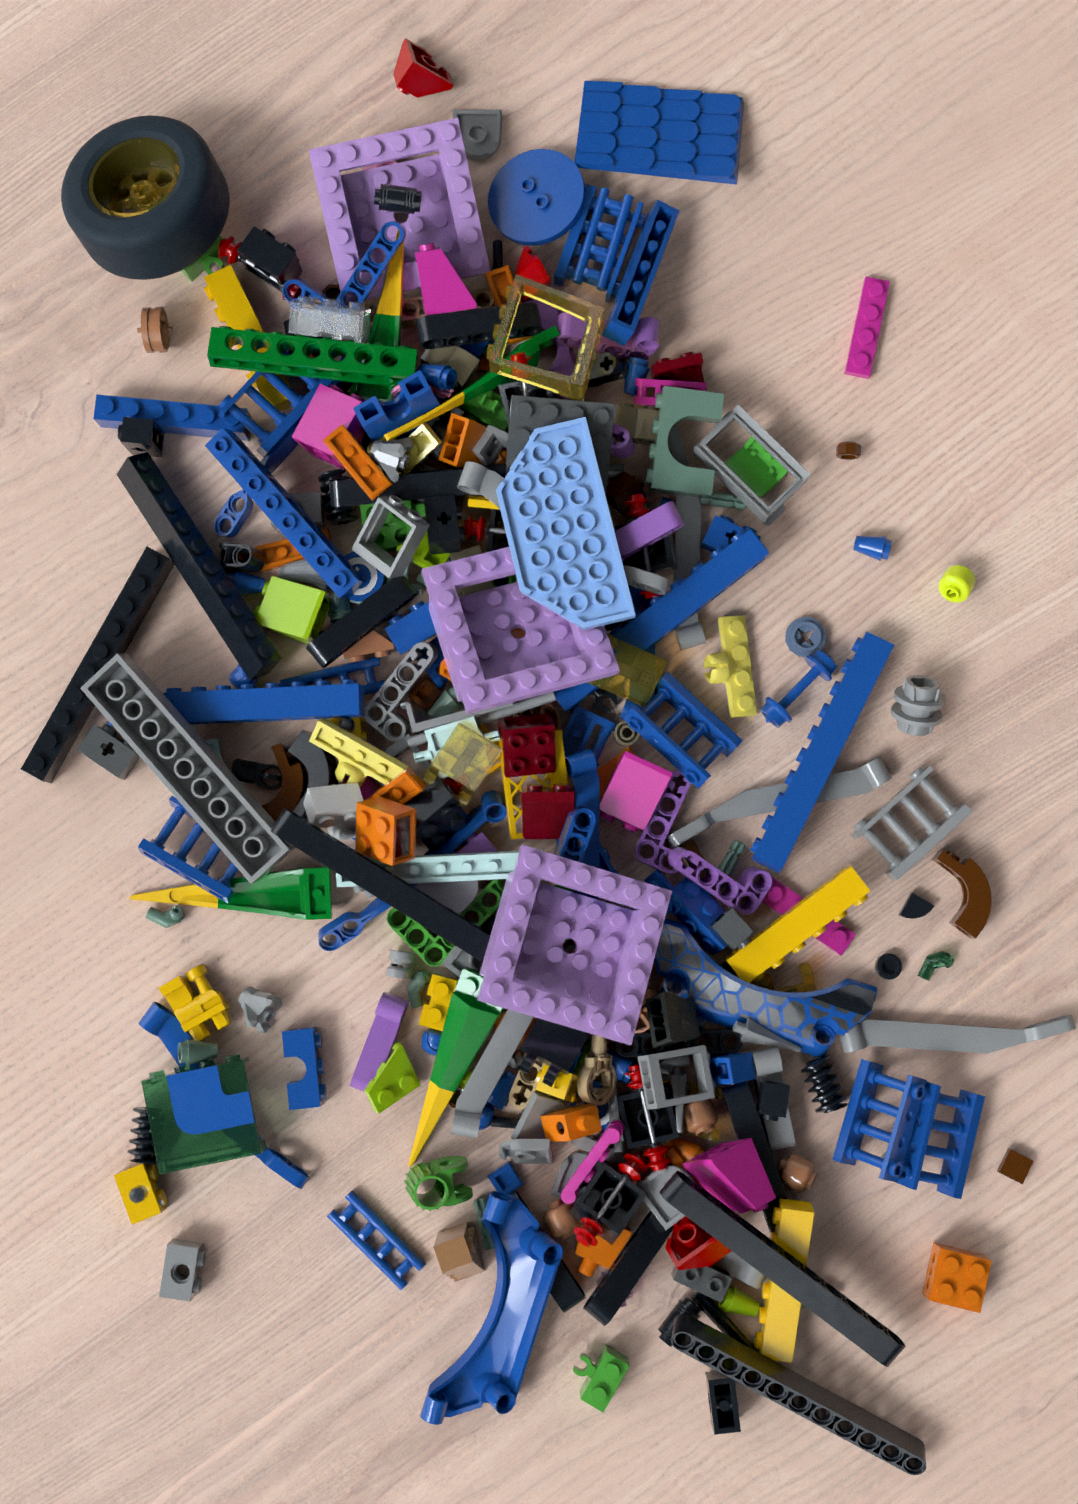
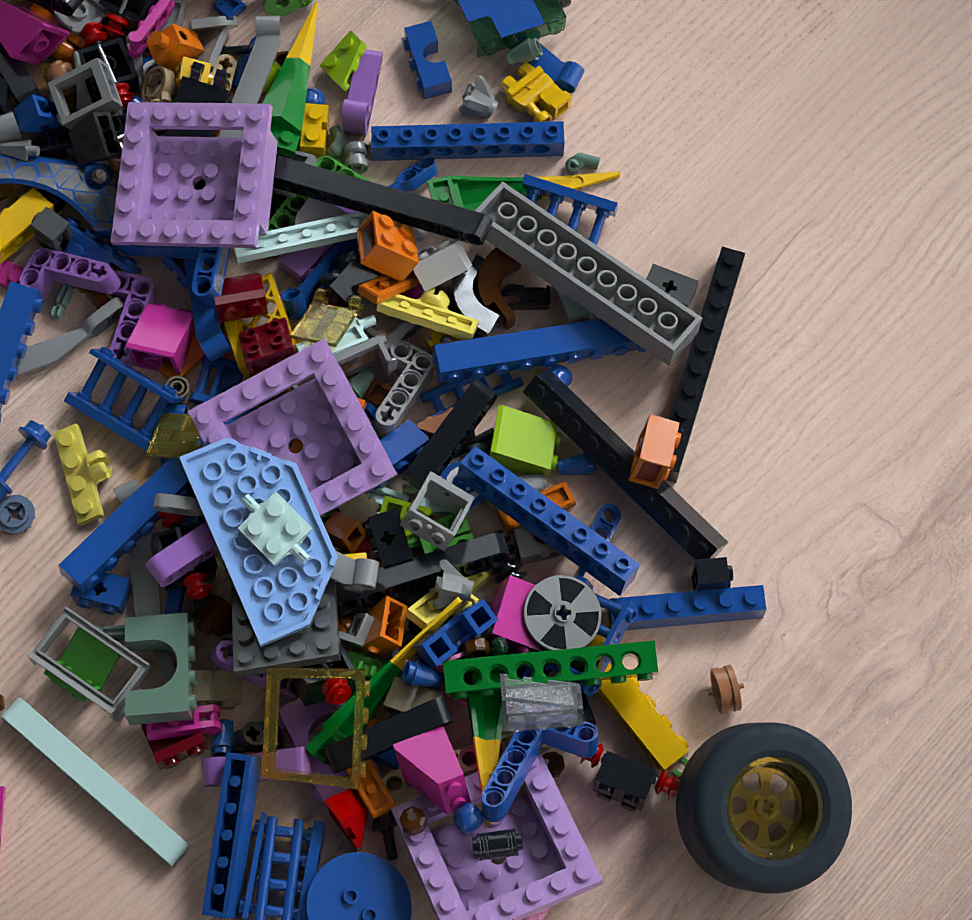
camera: 165 degrees right, 15 degrees down
black piece [219,542,266,572] -> none
orange tile [323,424,392,502] -> none
none -> light aqua beam [1,697,190,867]
none -> light aqua plate [238,492,313,566]
none -> reddish brown brick [324,510,367,554]
none -> blue brick [371,121,565,161]
none -> reddish brown tile [399,806,427,835]
none -> blue piece [453,802,483,834]
none -> reddish brown tile [462,638,490,659]
none -> clear green arm [487,637,509,657]
none -> light grey piece [523,575,601,651]
none -> orange piece [628,414,681,489]

